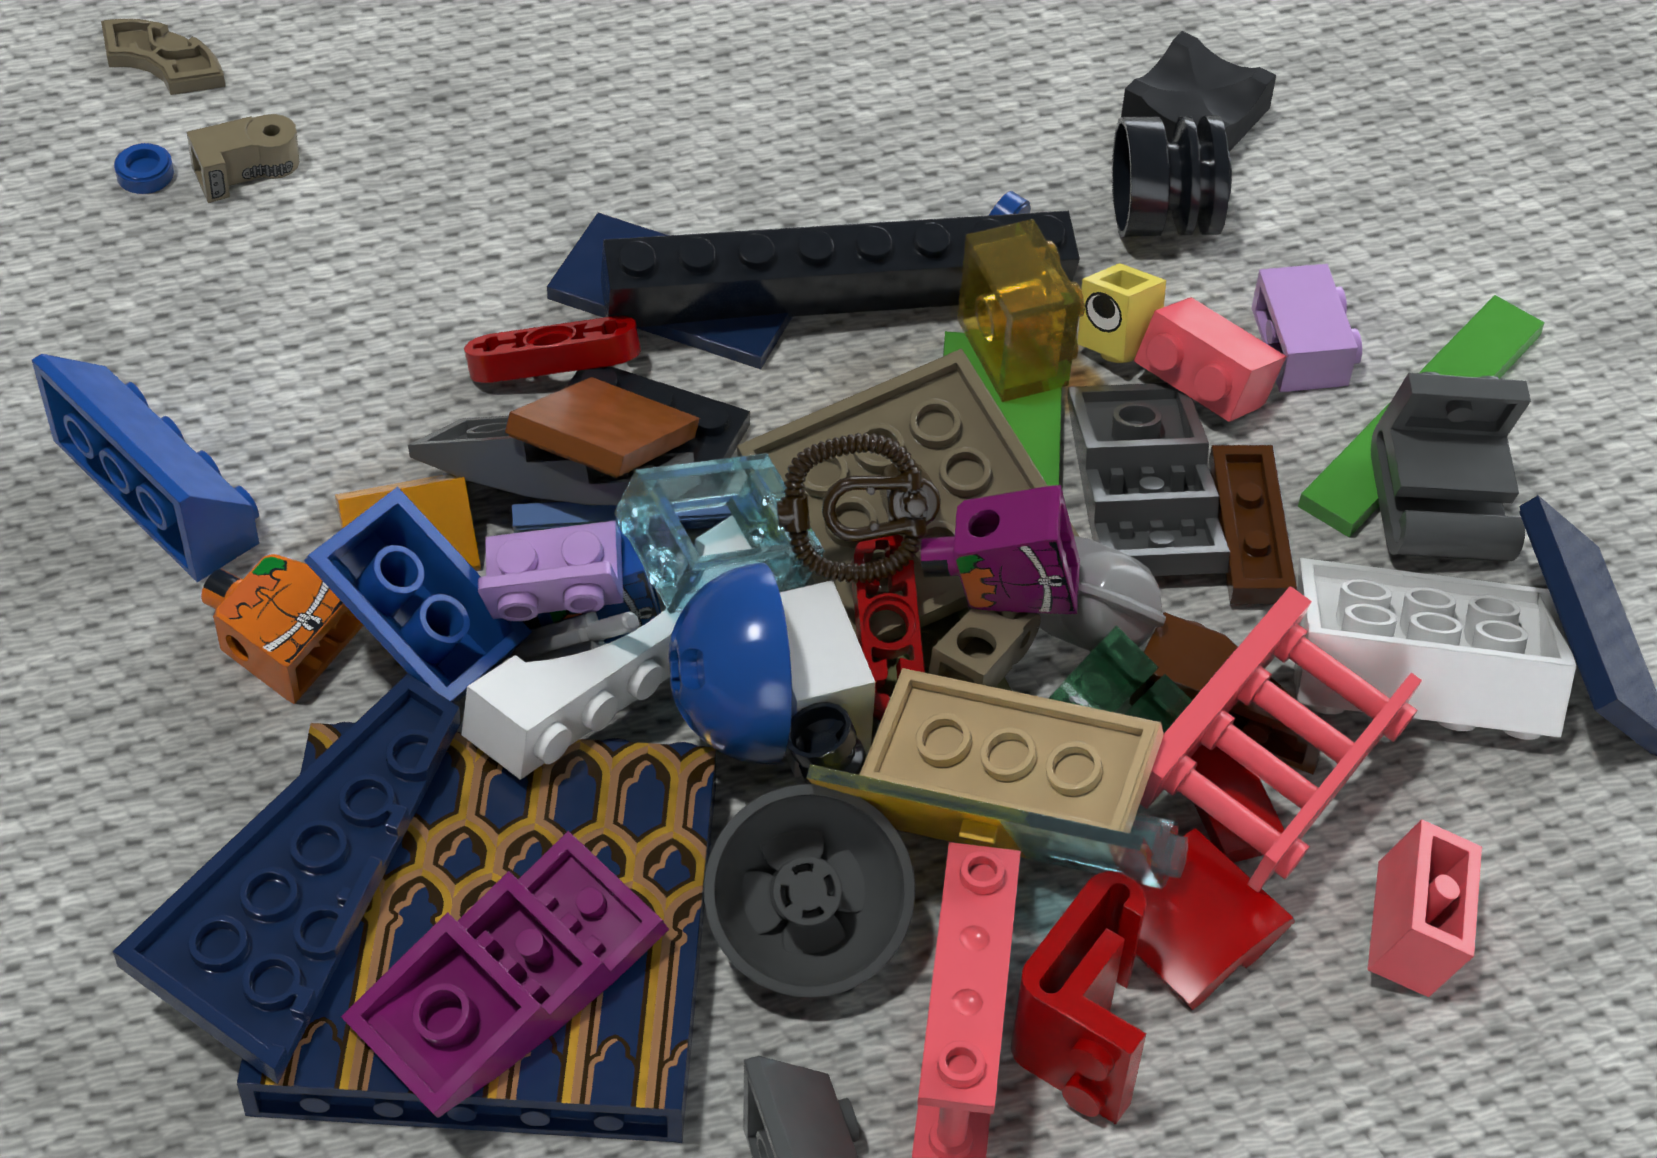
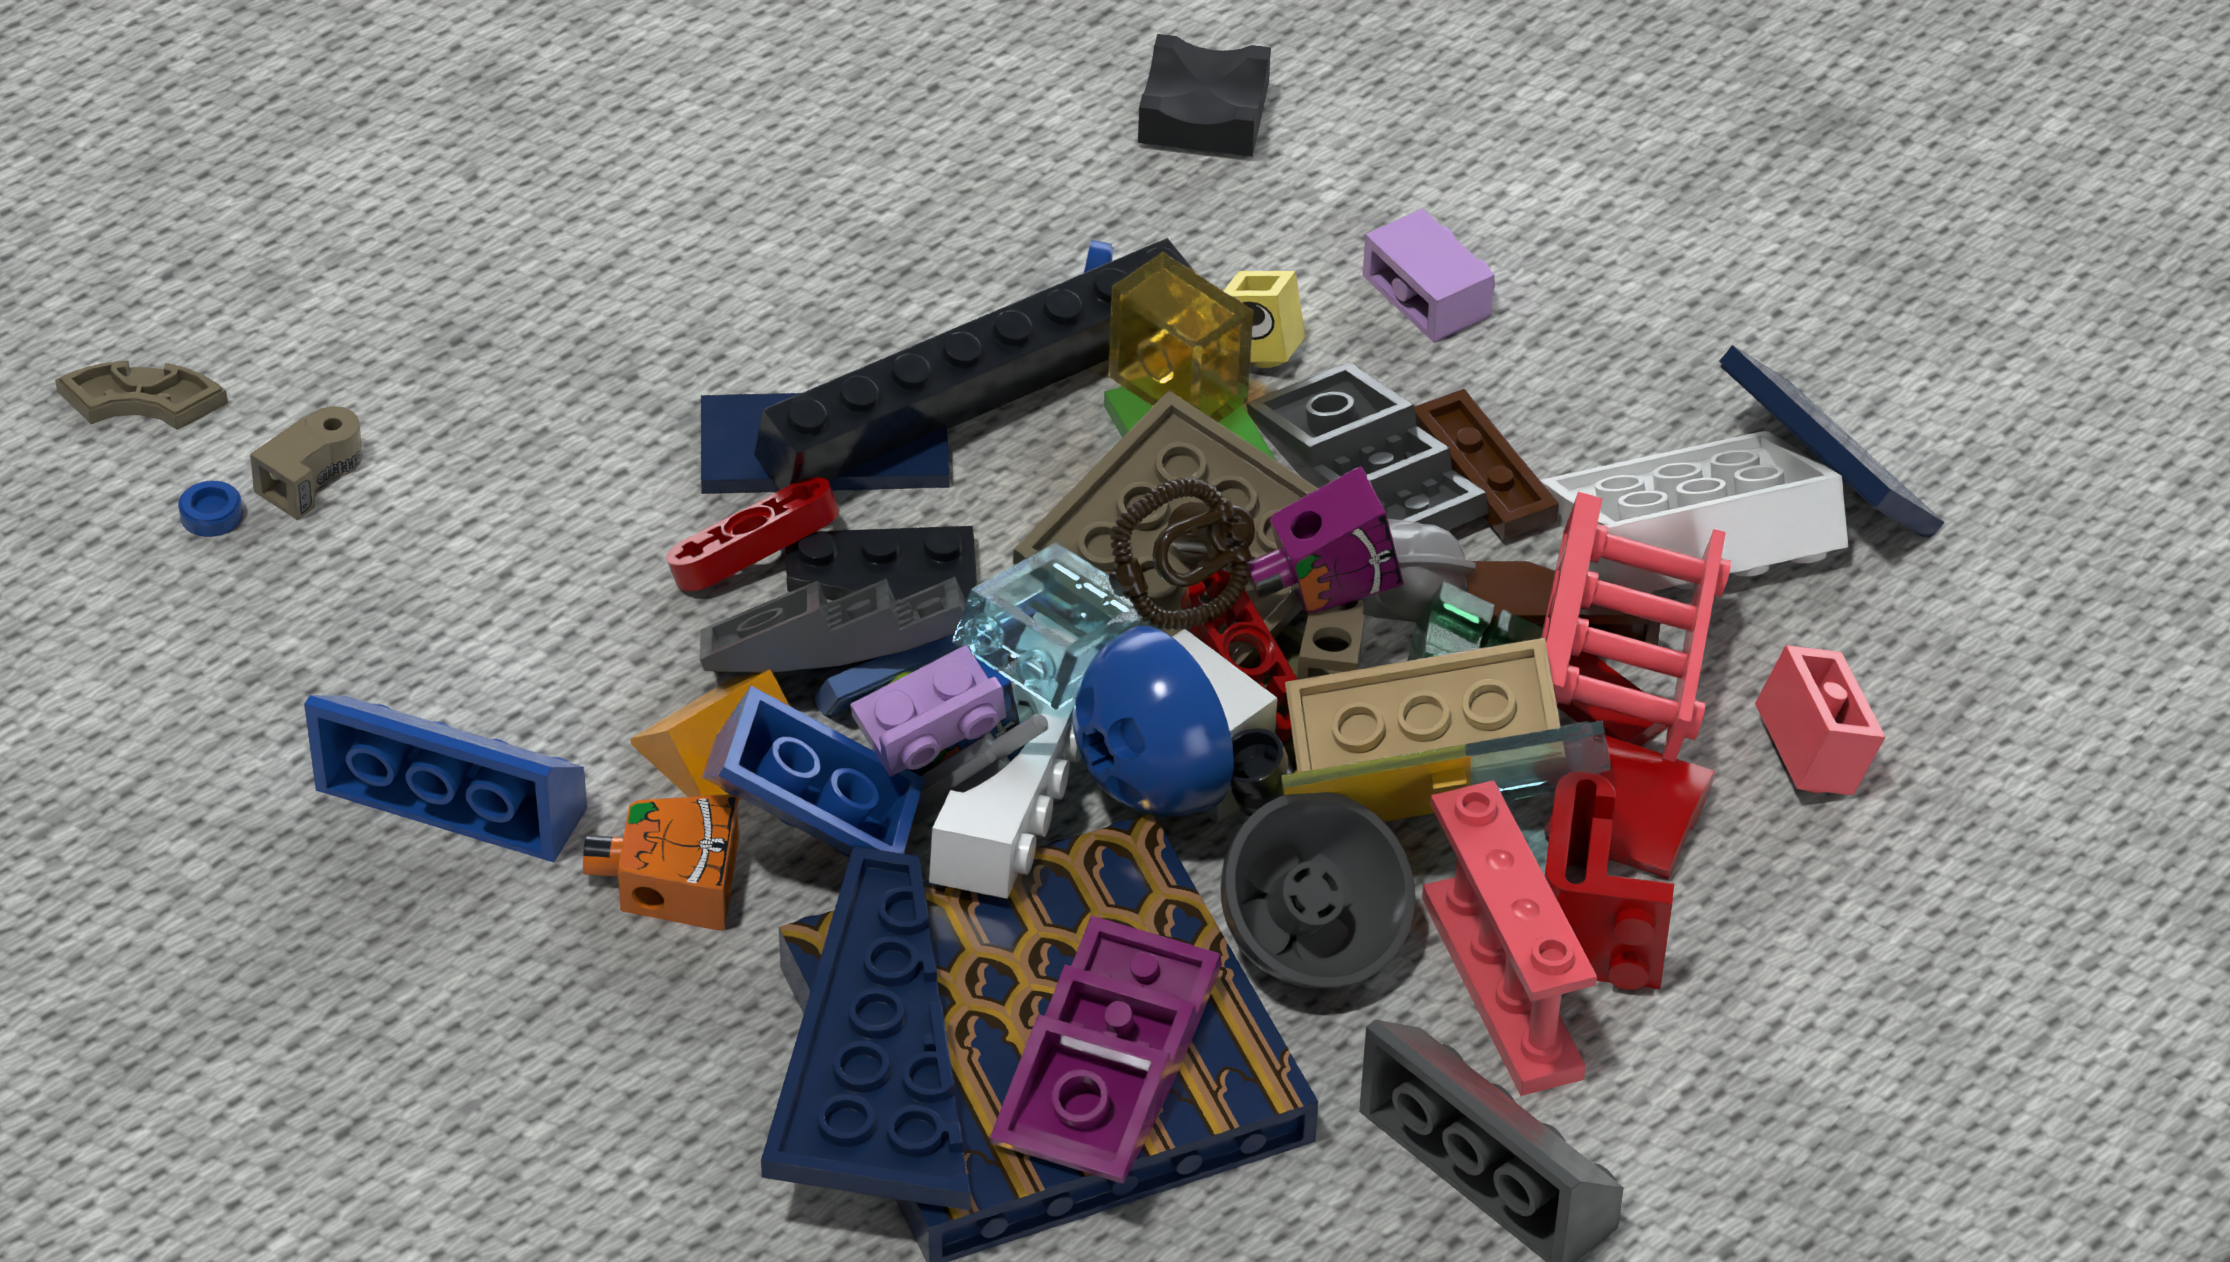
camera: 25 degrees left, 5 degrees down
dark orange tile [505,377,700,478] -> none
black wheel [1112,115,1232,237] -> none
coral brick [1134,297,1287,422] -> none
bright green tile [1298,295,1545,538] -> none
dark grey piece [1371,372,1531,561] -> none

